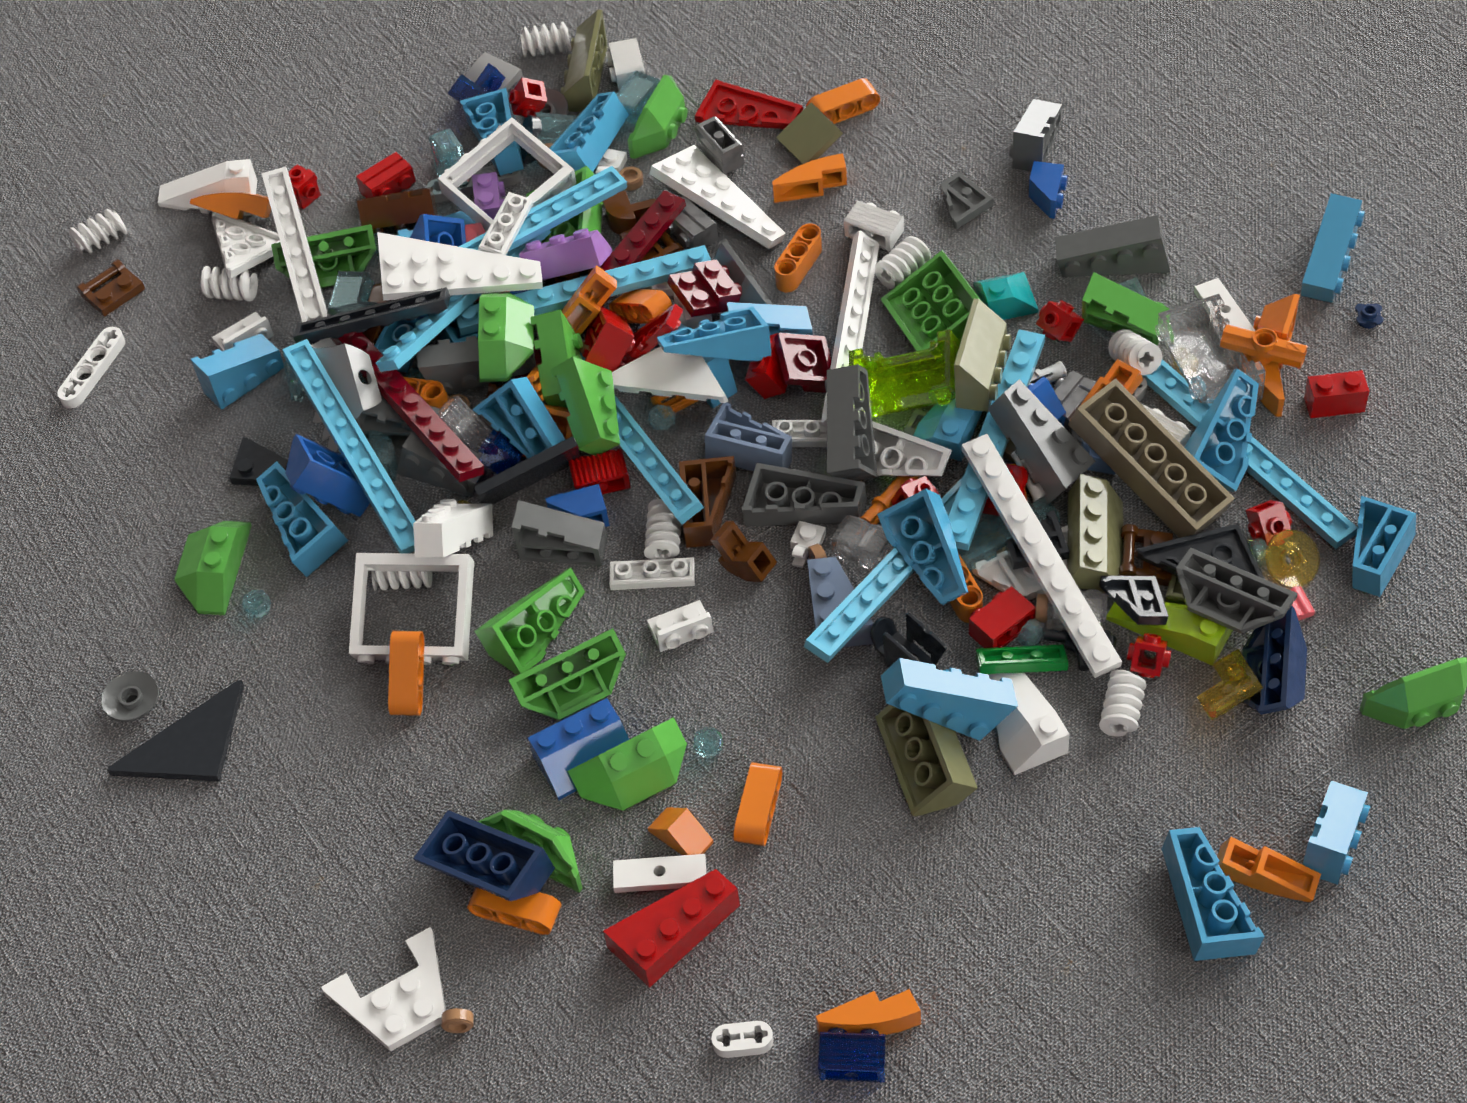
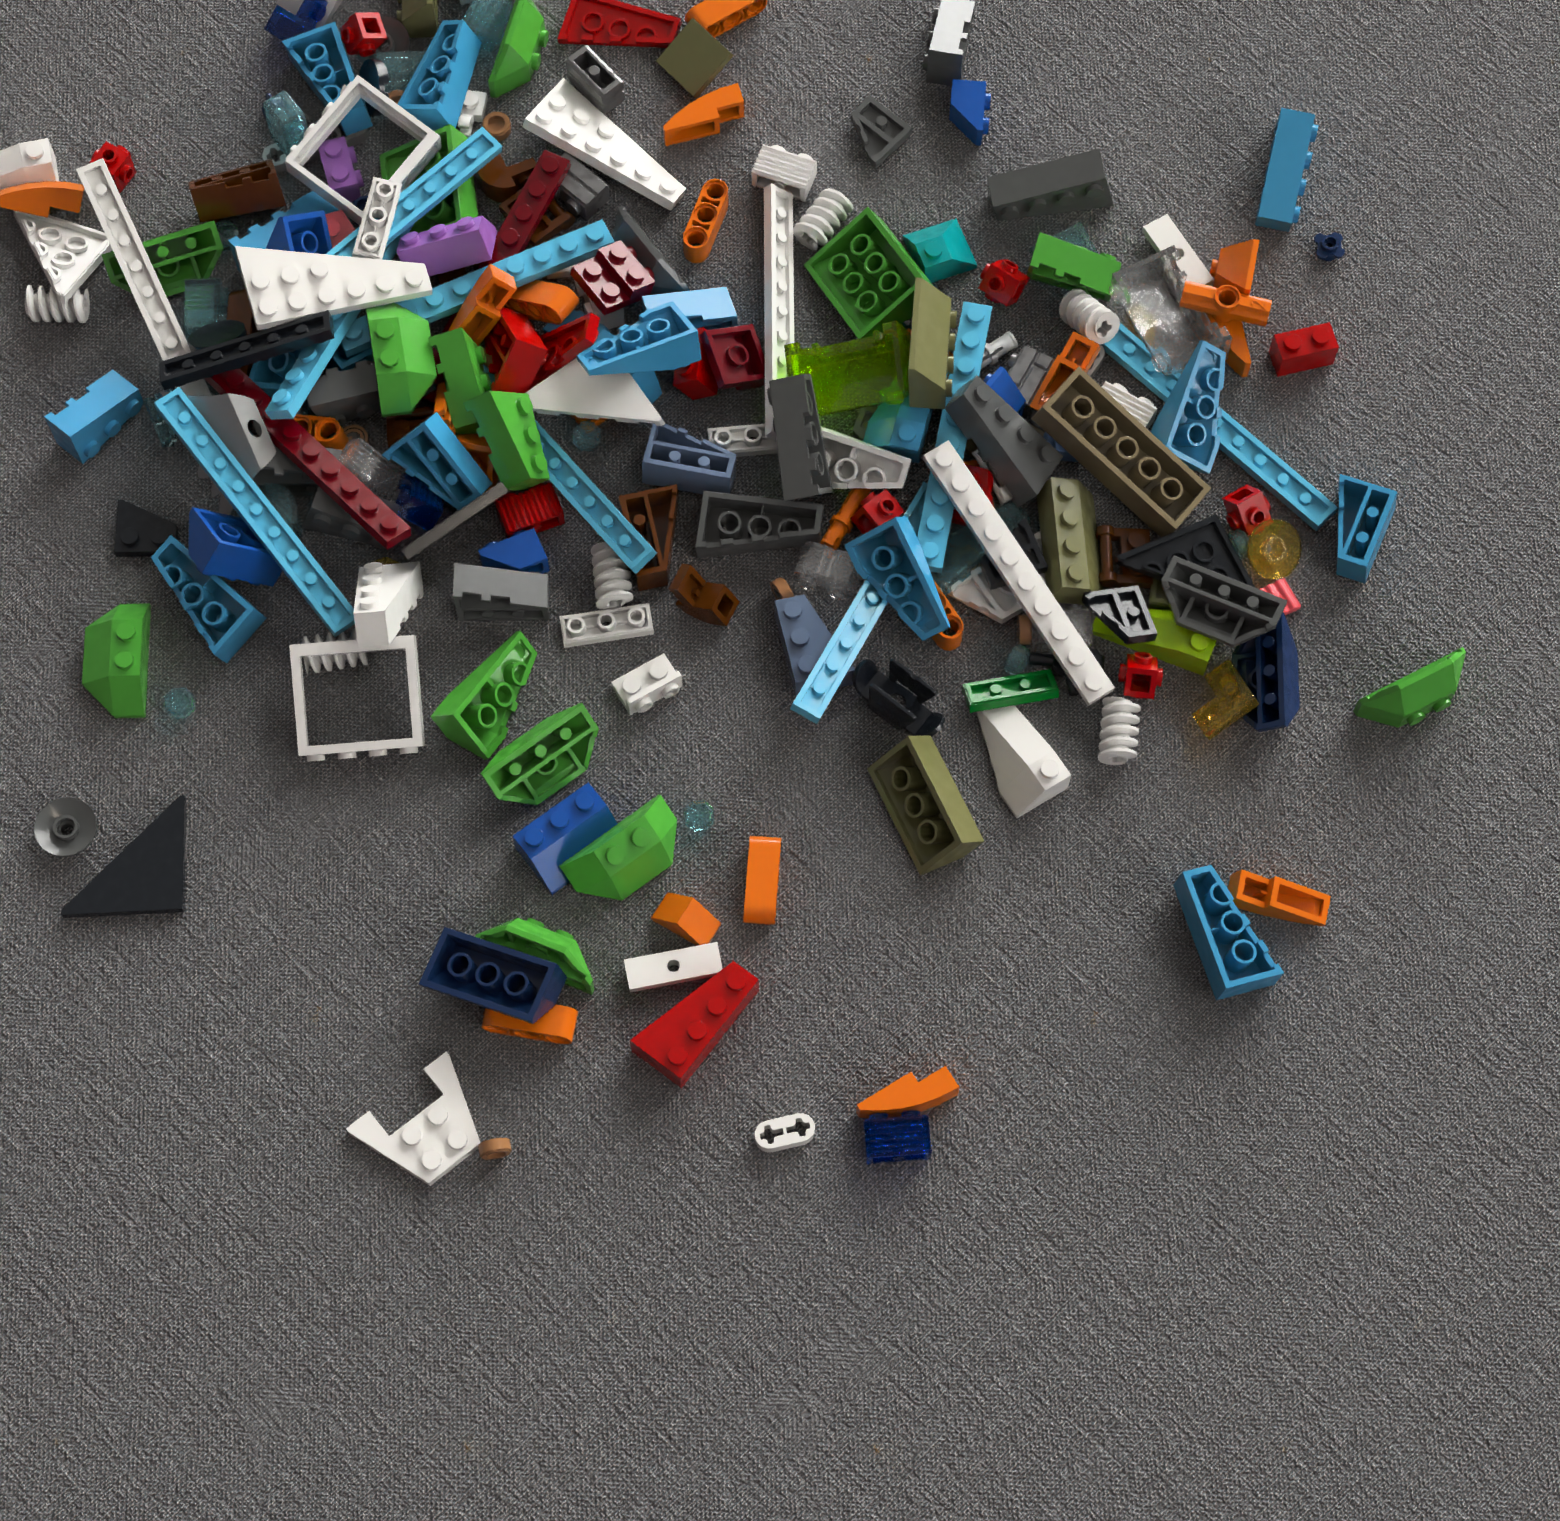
camera: 15 degrees left, 15 degrees up
white bracket [212,312,274,351] -> none
red brick [356,152,416,198] -> none
orange beam [388,631,425,716] -> none
white plate [790,521,826,568] -> none
dark azure wedge [881,658,1018,741] -> none
red brick [969,586,1036,648] -> none
wedge [1302,781,1371,885] -> none

